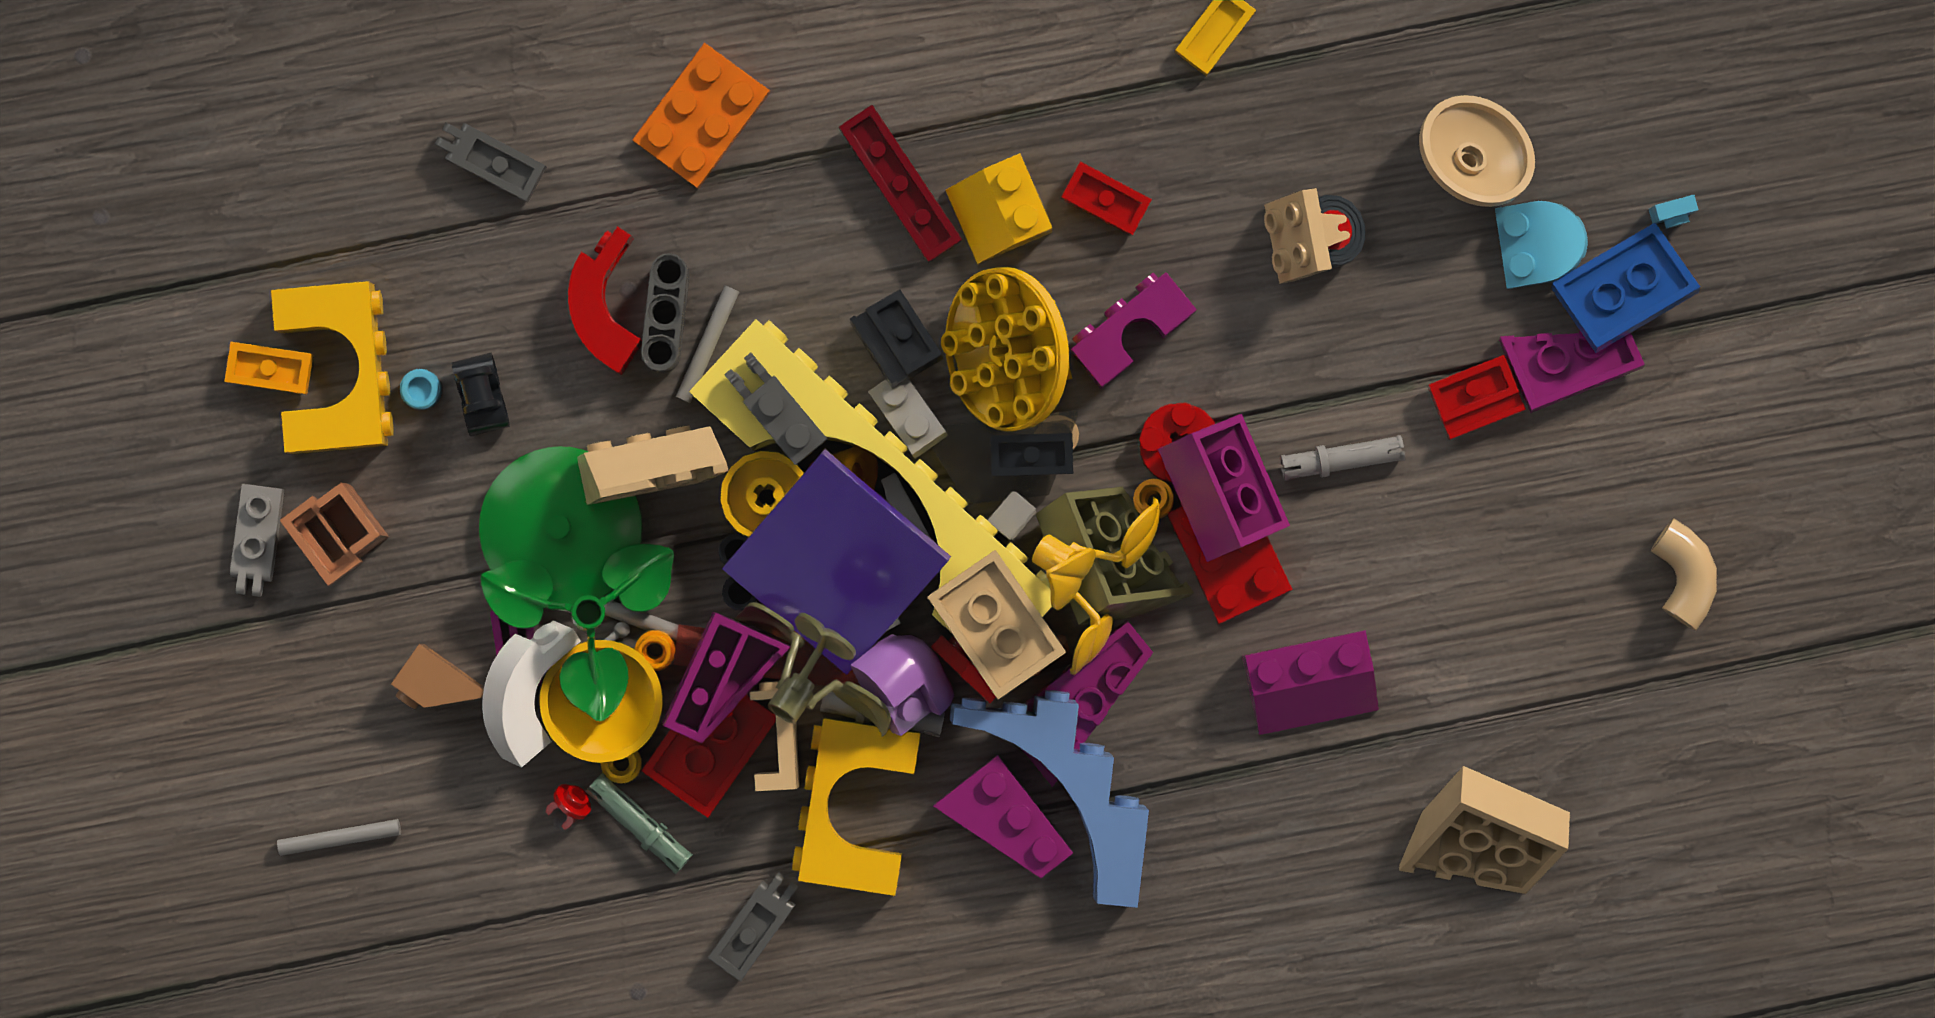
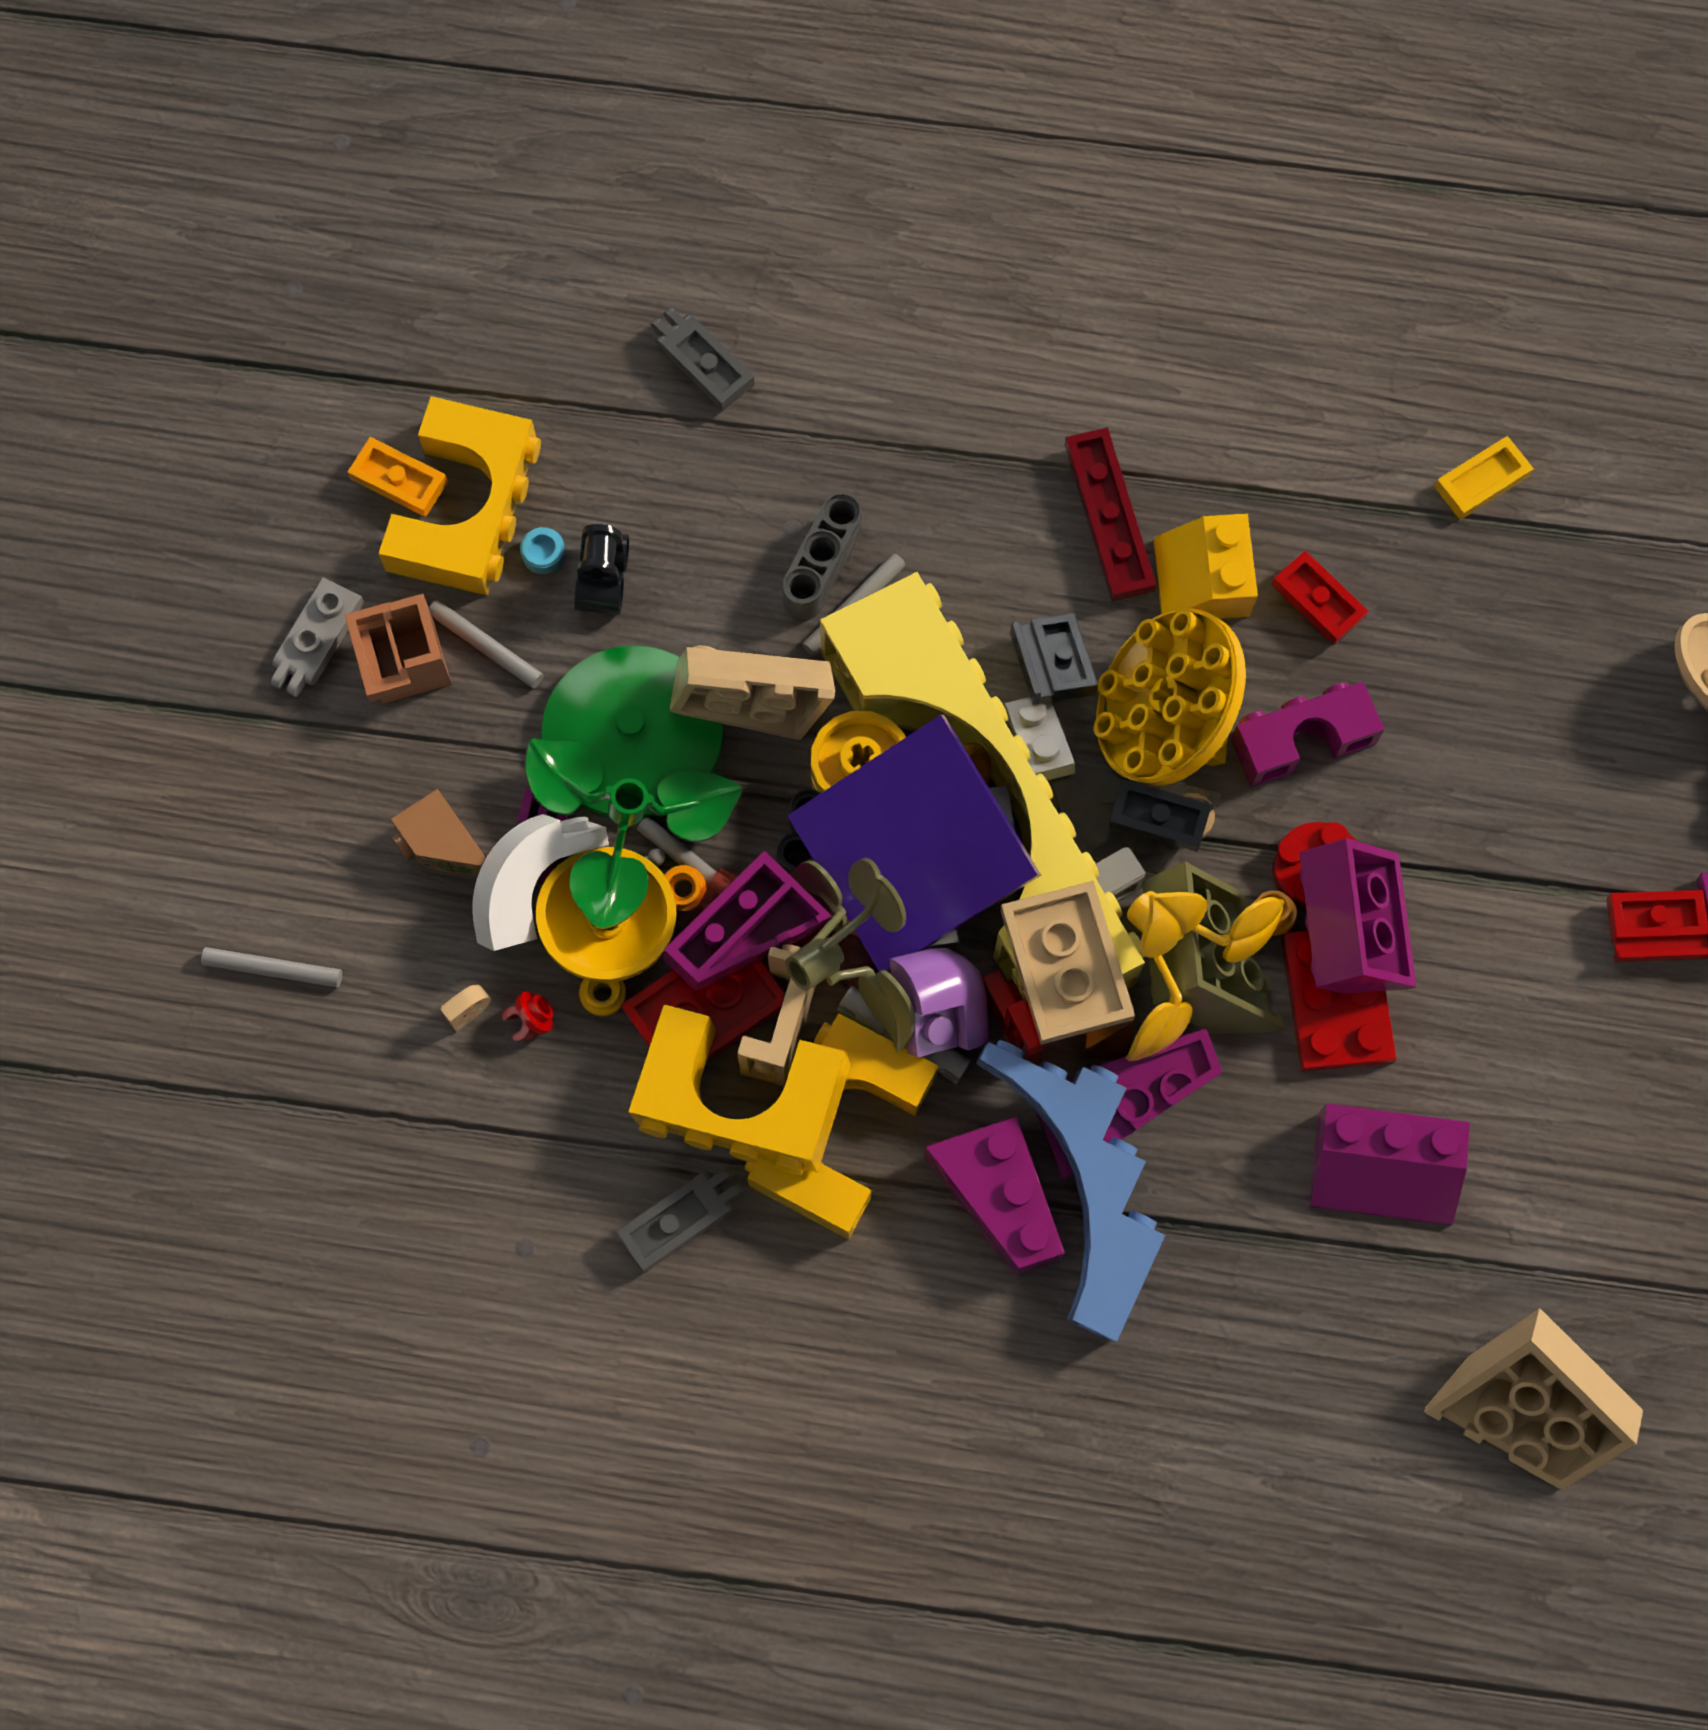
camera: 15 degrees right, 15 degrees down
red arch [568,226,642,375] -> none
sand green pin [586,773,693,874] -> none
orange plate [632,42,770,190] -> none
dark grey hinge [724,352,828,465] -> none
tan plate [1264,188,1365,284] -> none
light grey pin [1280,435,1405,481] -> none
none -> light grey bar [429,600,544,689]
none -> tan tile [440,985,491,1032]
none -> yellow arch [628,1005,851,1175]

